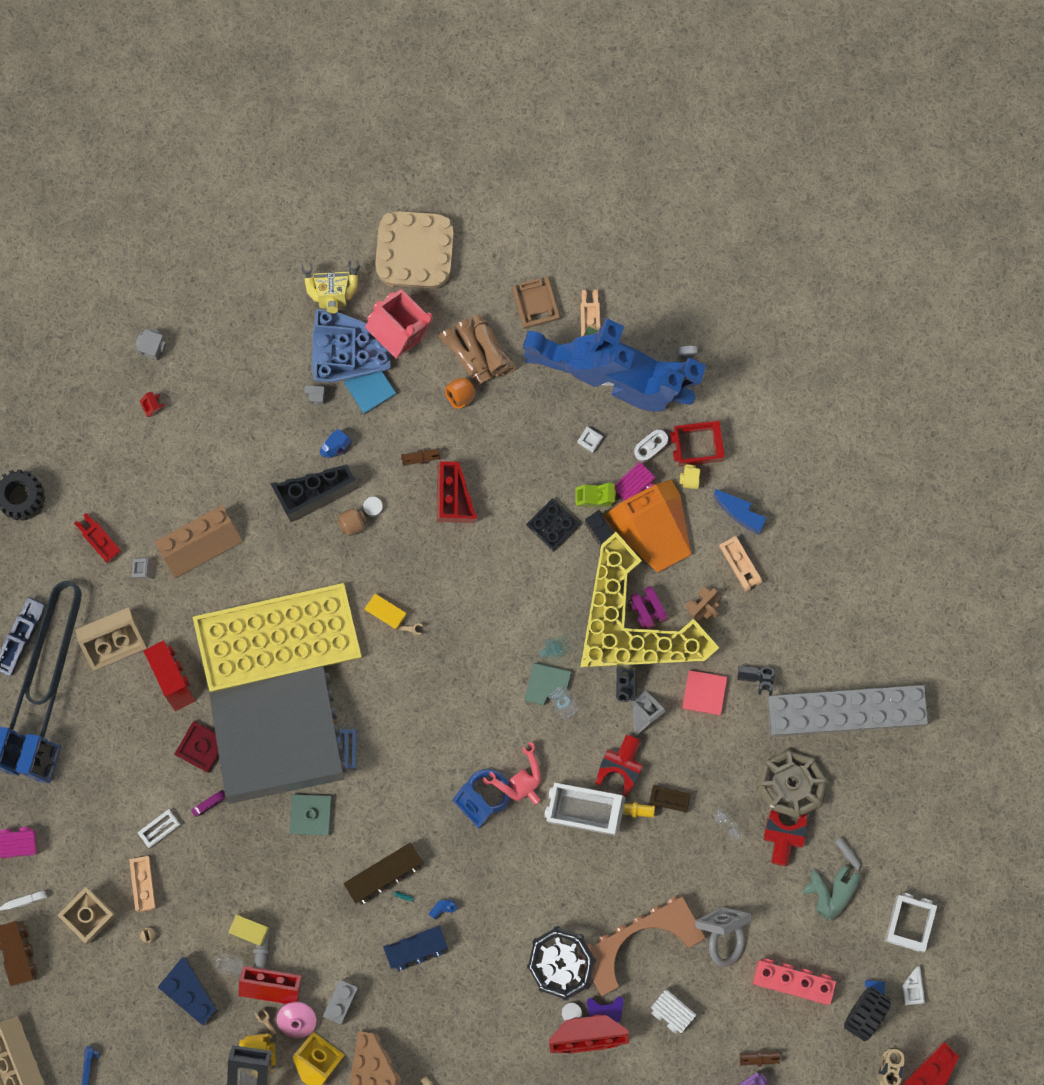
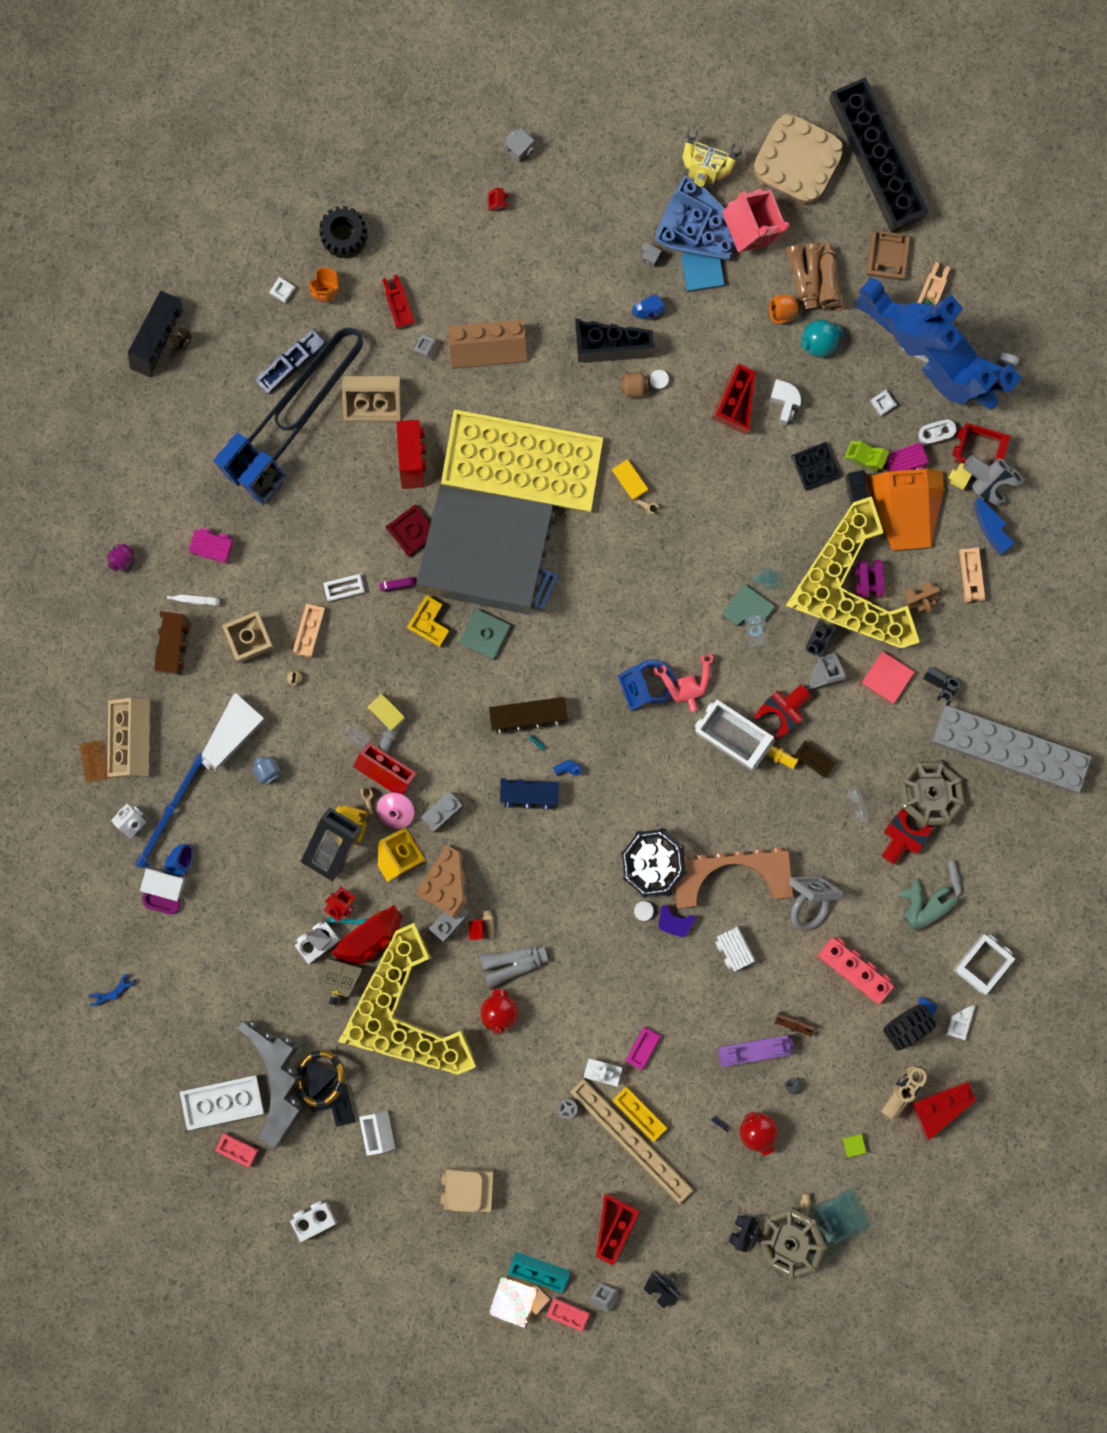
camera: 20 degrees right, 5 degrees up
dark blue wedge [158,956,218,1026] -> none
reddish brown pin [401,448,441,466] -> none
red wedge [549,1015,629,1054] -> none
none -> white slope [202,693,264,772]
none -> sand blue head [252,756,281,785]
none -> orange helmet [309,267,339,303]
none -> yellow plate [407,595,449,648]
none -> white brick [769,379,801,425]
none -> teal brick [801,319,843,358]
none -> black brick [829,77,929,233]
none -> light grey connector [963,455,1023,505]

